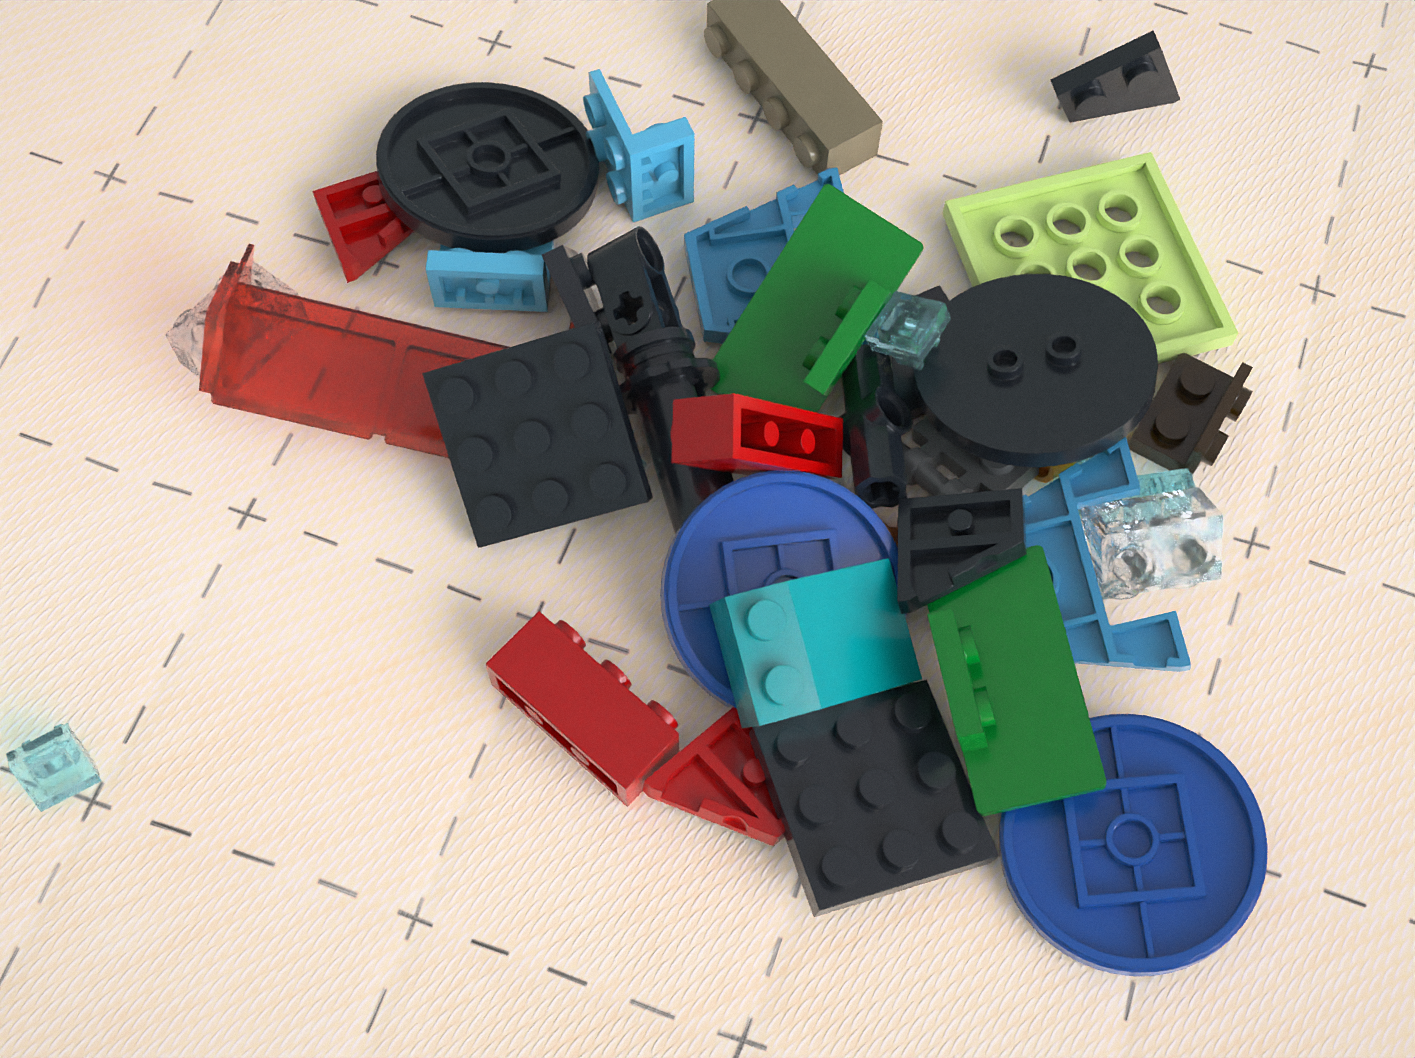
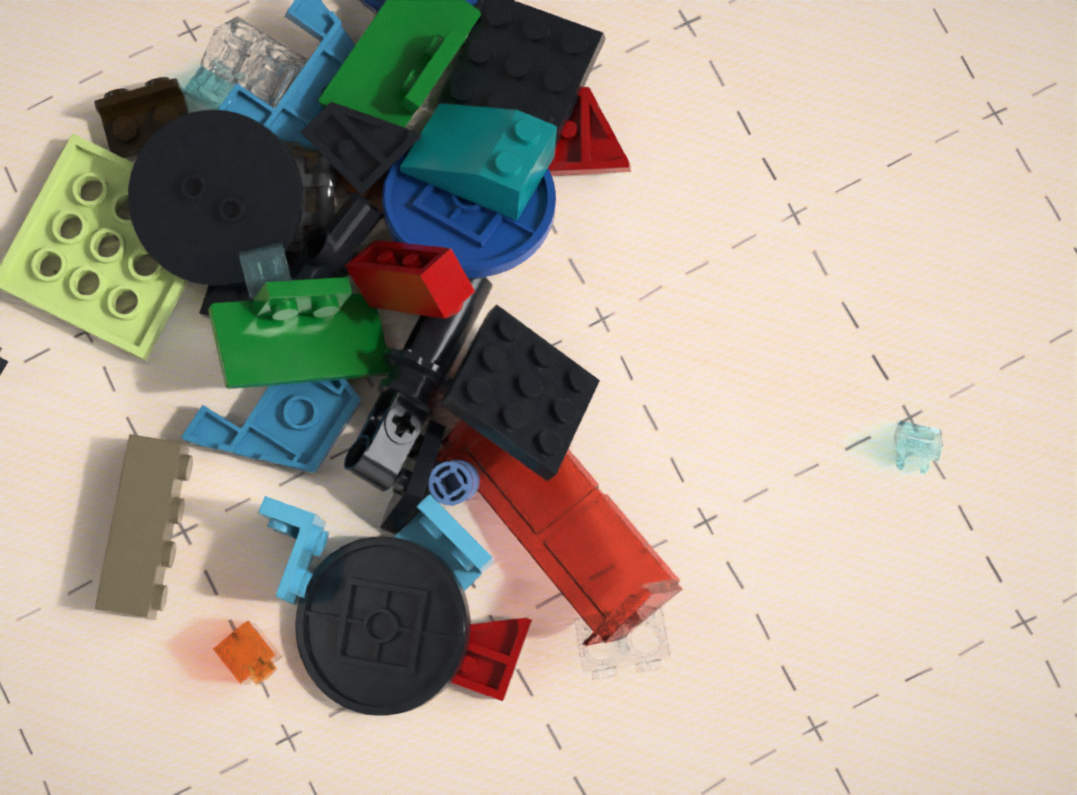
camera: 130 degrees left, 15 degrees up
red brick [485,611,679,807] -> none
none -> clear orange brick [213,620,283,686]
none -> medium blue wheel [428,459,480,506]

